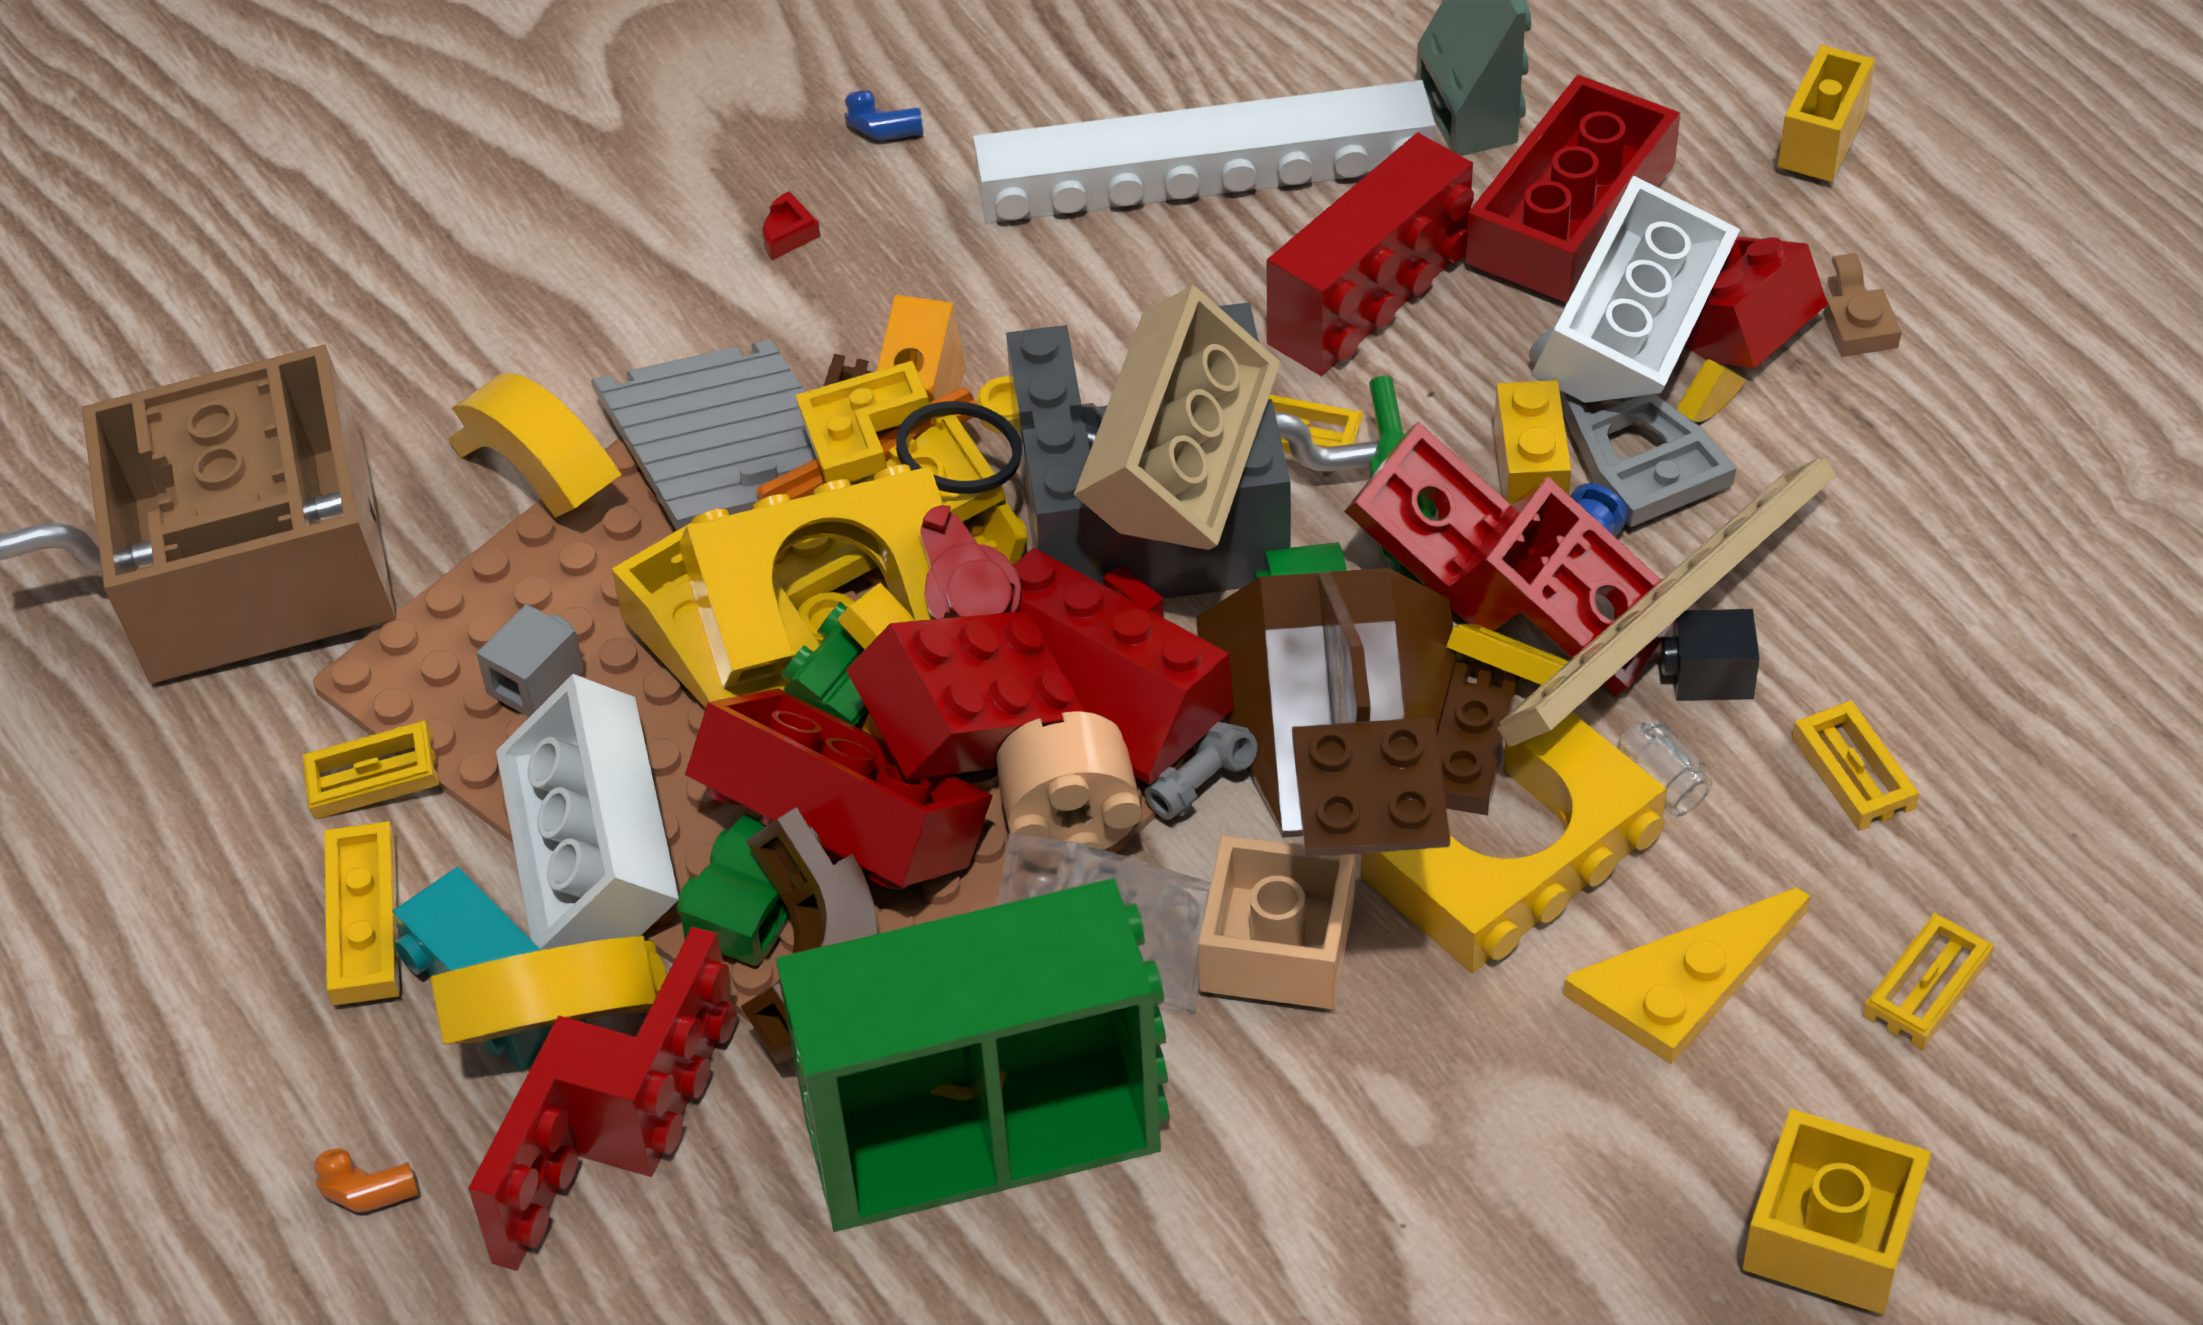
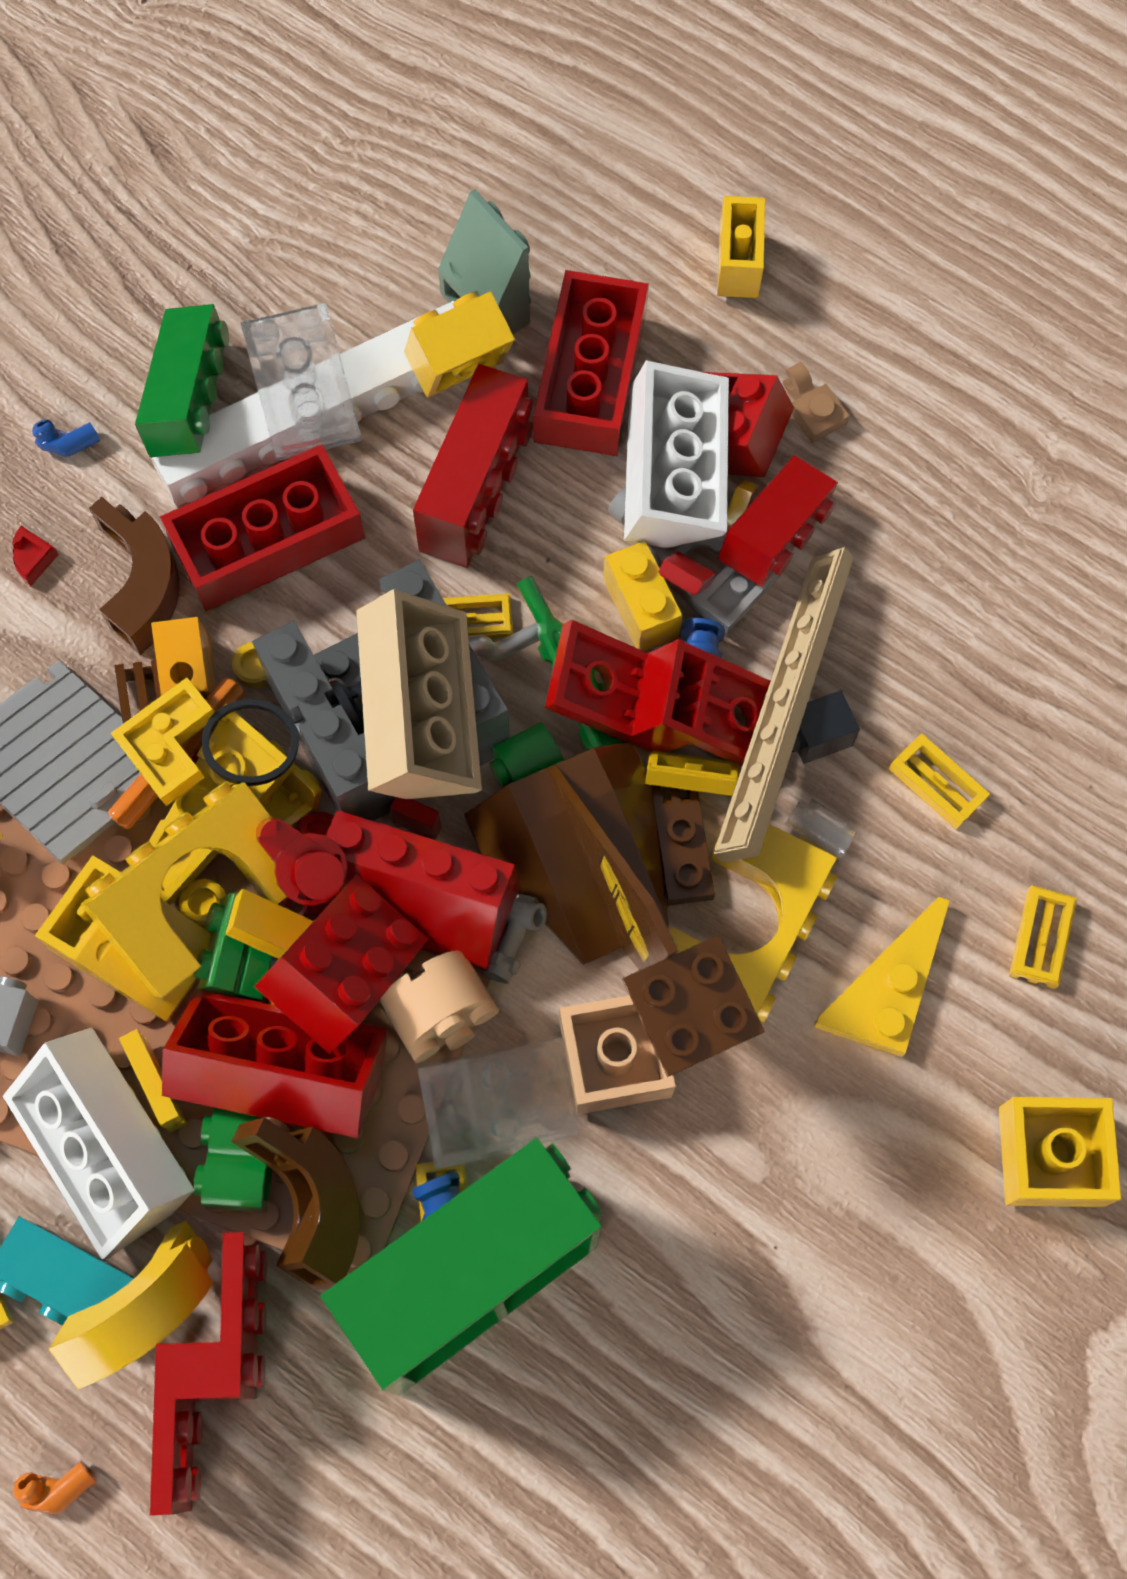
camera: 25 degrees left, 20 degrees up
none -> reddish brown arch [89,497,179,655]
none -> yellow tile [119,1029,188,1133]
none -> green brick [135,304,229,458]
none -> red brick [160,444,365,612]
none -> clear slope [240,303,362,461]
none -> yellow brick [404,291,515,398]
none -> red tile [658,551,716,596]
none -> red brick [717,455,838,587]

